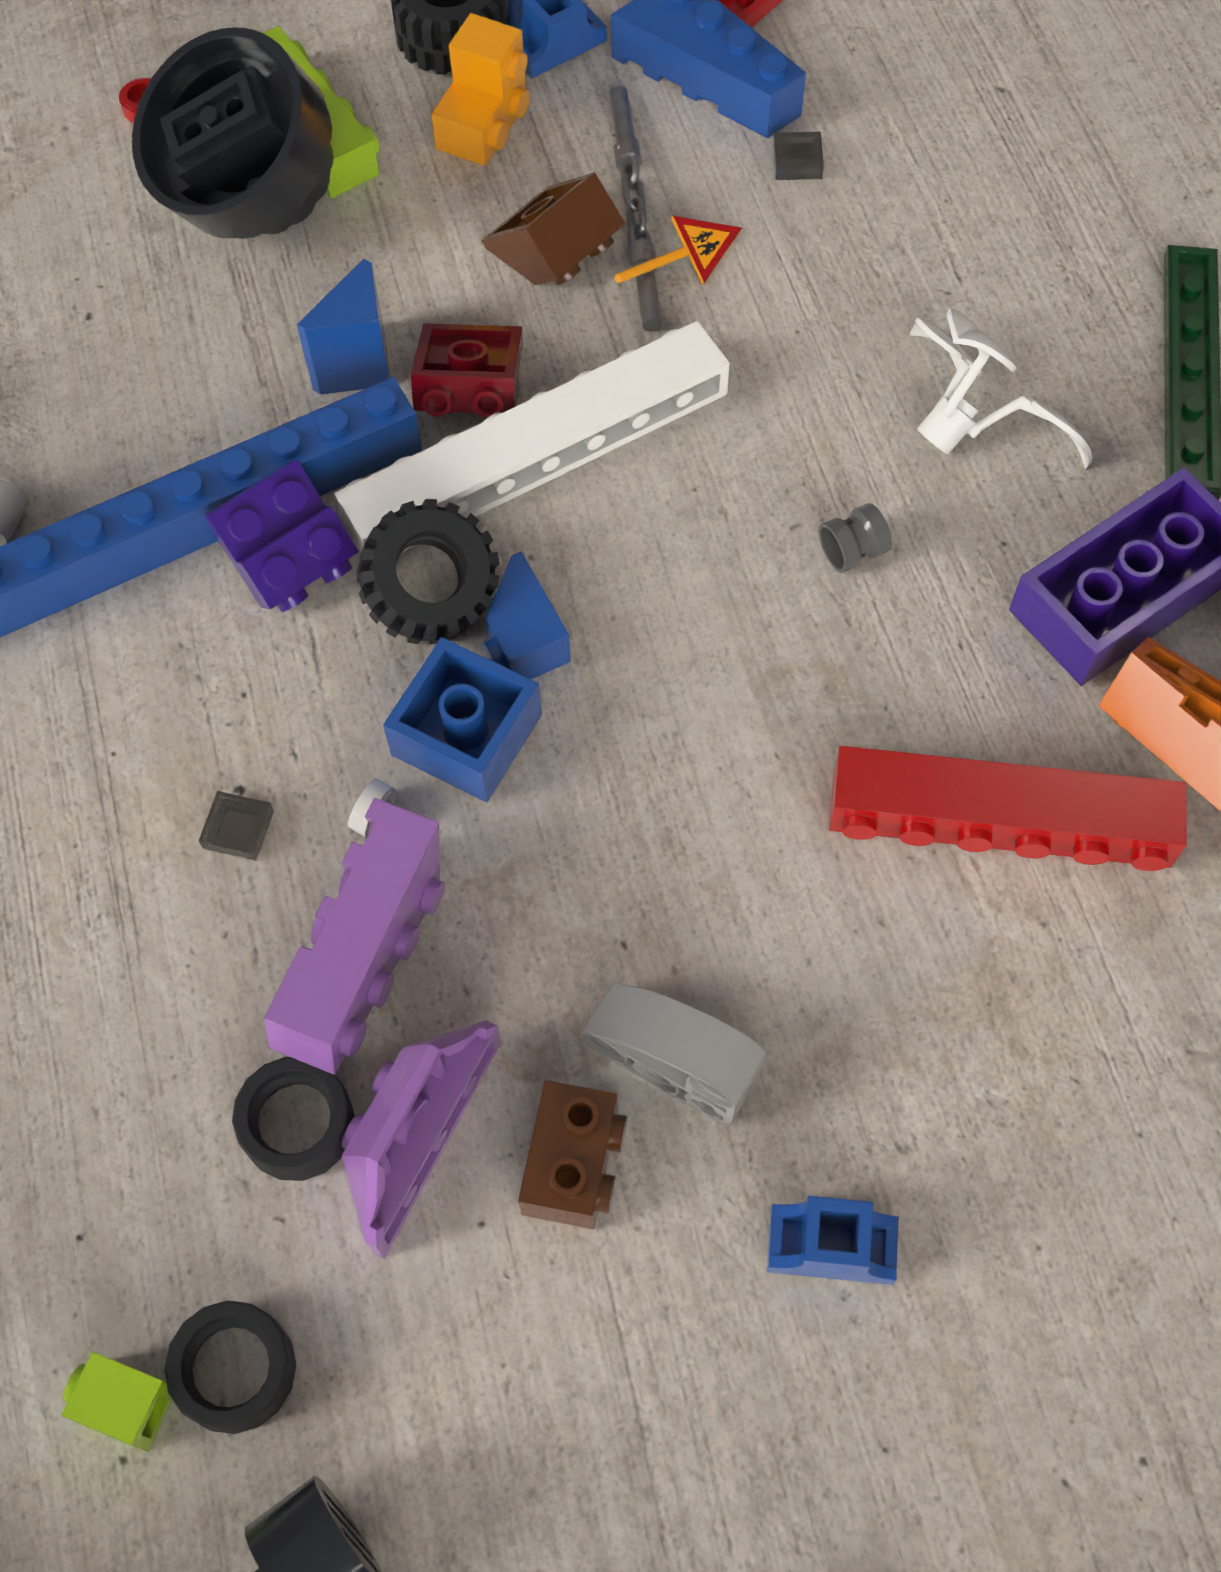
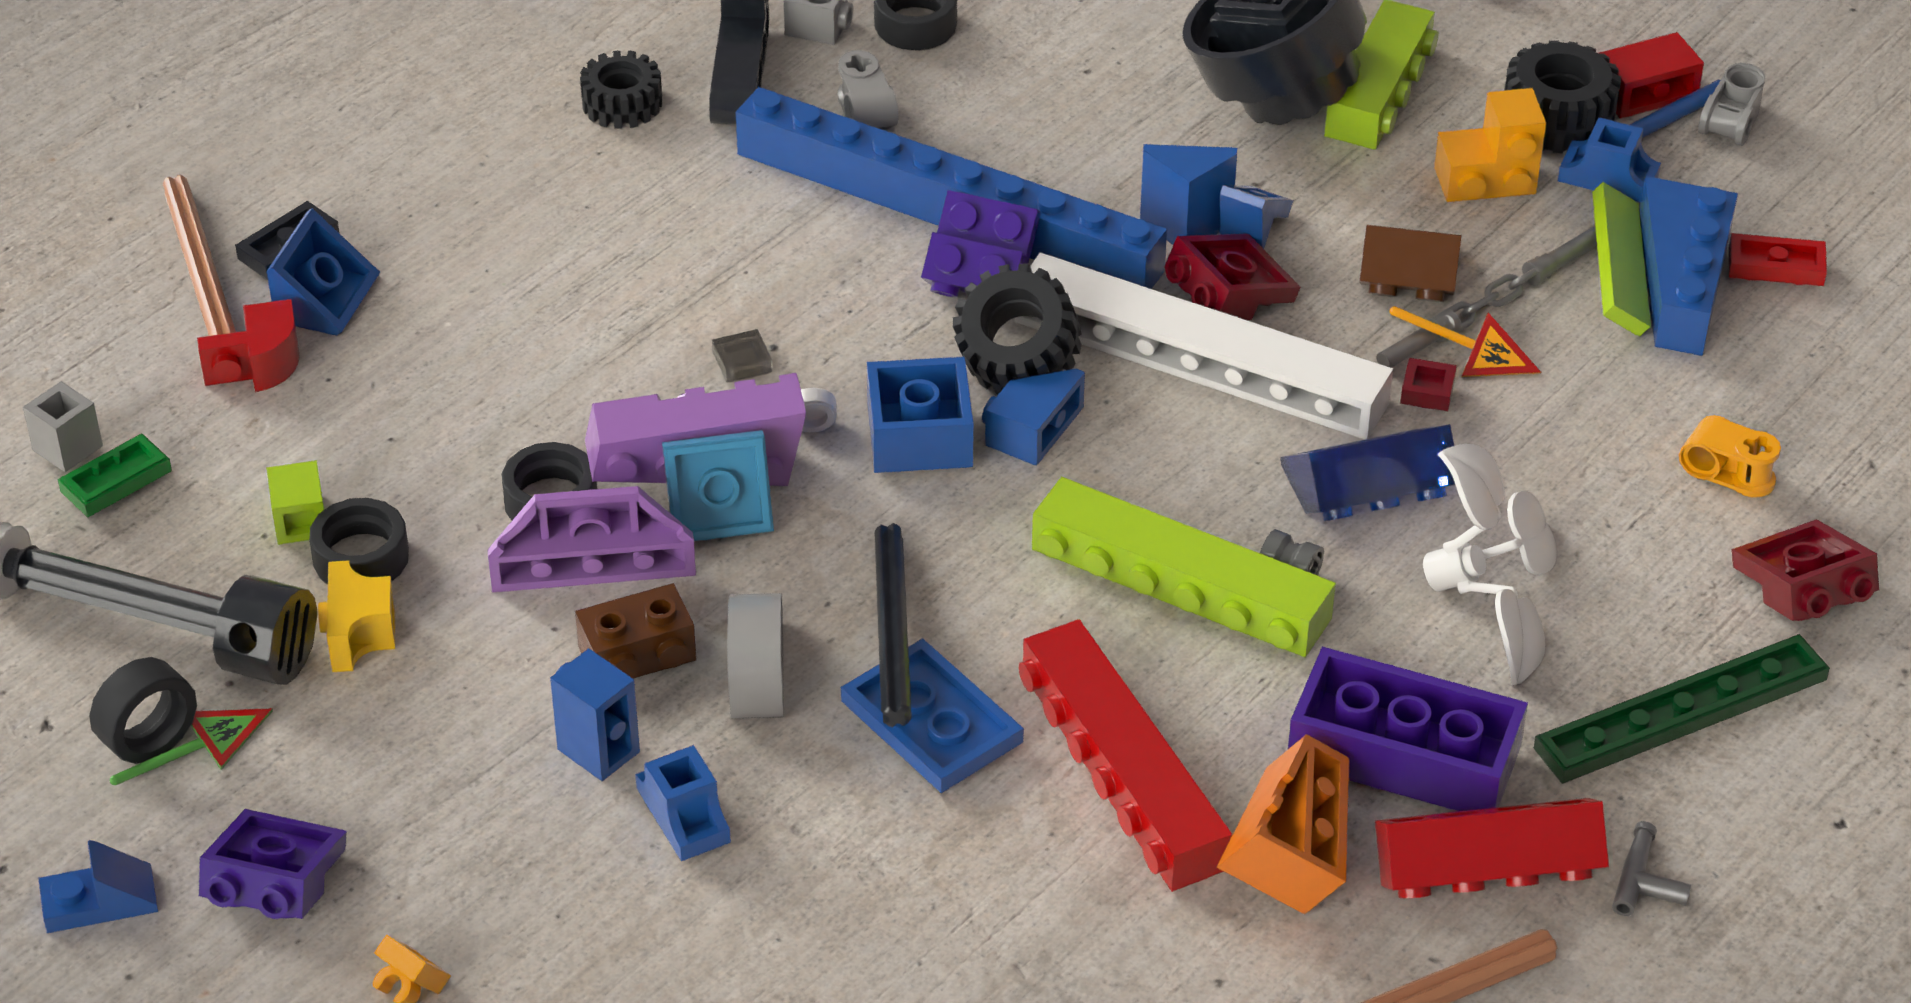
camera: 55 degrees right, 20 degrees down
clear smoke tile [773,132,824,180] -> none
none -> yellow brick [318,561,395,672]
none -> blue brick [550,648,640,781]
none -> dark azure tile [662,430,774,541]
none -> blue plate [841,638,1024,793]
none -> black axle [874,523,912,727]
none -> lime brick [1032,476,1336,658]
none -> blue slope [1220,185,1294,249]
none -> clear blue slope [1280,424,1455,521]
none -> dark red plate [1400,358,1457,412]
none -> lime tile [1592,182,1651,336]
none -> light orange piece [1679,415,1781,497]
none -> dark red plate [1731,519,1879,621]

